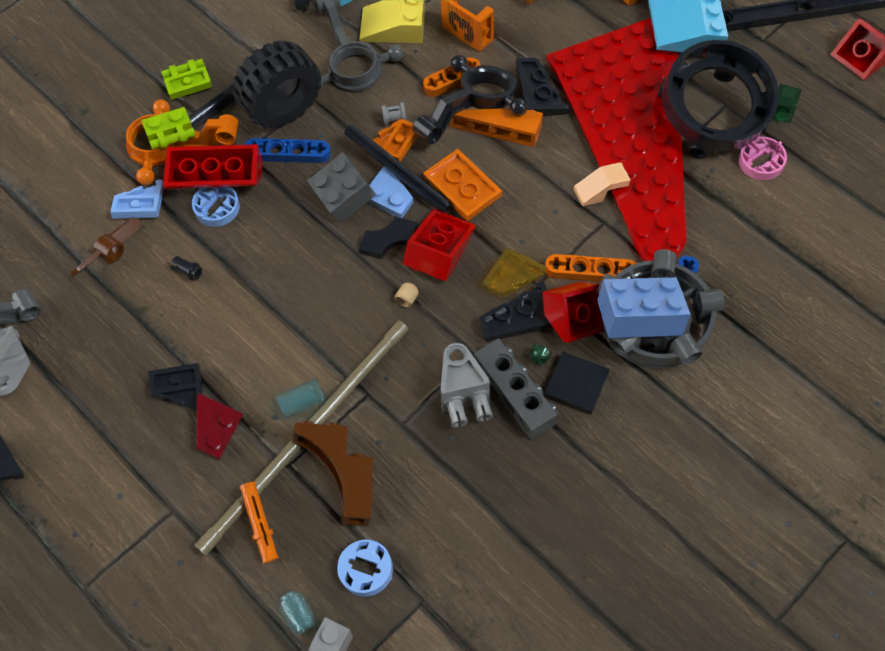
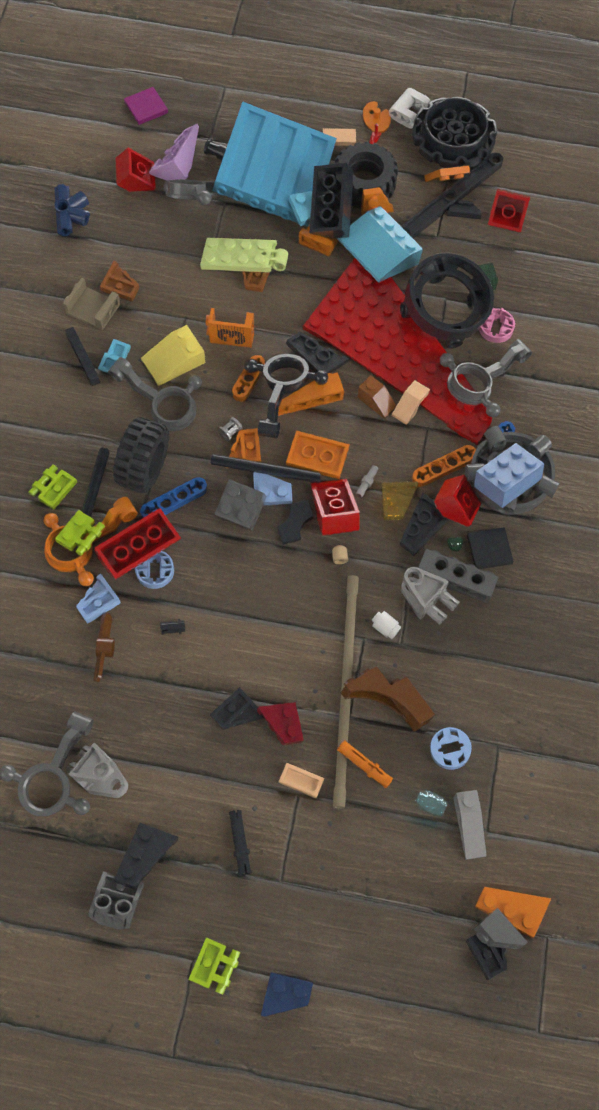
camera: 40 degrees left, 5 degrees up
clear light blue piece [275,379,324,419] -> none
none -> black pin [229,810,252,876]
none -> light nougat tile [279,763,324,799]
none -> light grey bar [355,465,379,498]
none -> dark orange slope [358,375,397,419]
none -> white brick [372,611,401,639]
none -> dark grey piece [440,339,532,417]
none -> black tile [447,200,482,220]

